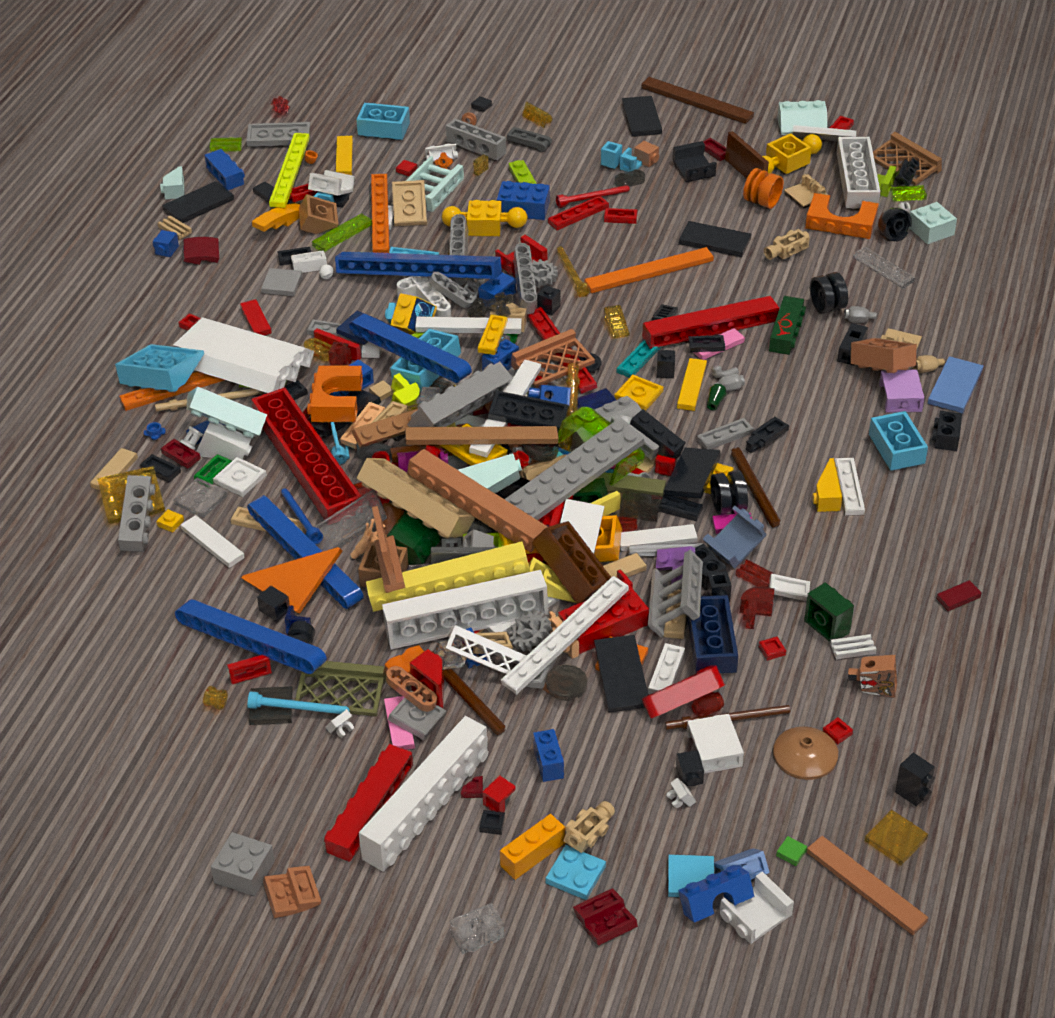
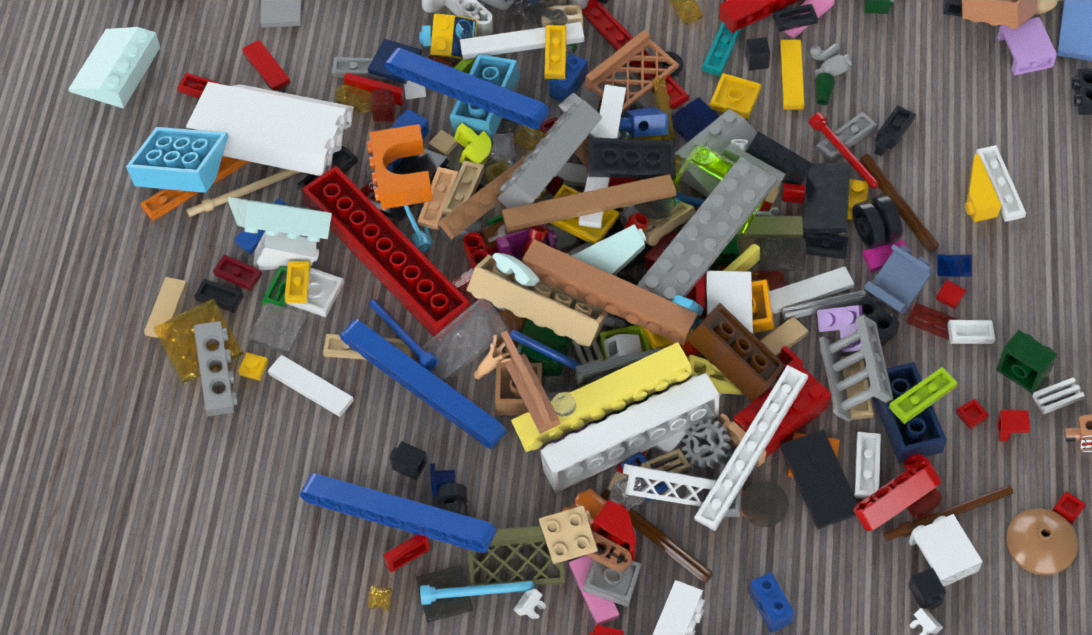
camera: 10 degrees left, 15 degrees up
blue plate [144,422,166,440] -> none
white bush [180,426,204,450] -> none
orange tile [241,547,343,614] -> none
black brick [706,571,732,602] -> none
clear red brick [739,587,775,629] -> none
medium azure brick [869,411,928,471] -> none
none -> light aqua slope [68,27,160,109]
none -> yellow plate [285,261,311,303]
none -> light aqua slope [492,253,540,286]
none -> blue piece [510,330,584,370]
none -> tan hinge [539,505,598,564]
none -> clear tile [552,392,576,417]
none -> medium azure tile [672,295,704,316]
none -> red piece [808,112,879,189]
none -> lime plate [889,367,958,424]
none -> red tile [935,280,966,310]
none -> clear blue panel [937,254,972,277]
none -> red panel [997,410,1030,441]

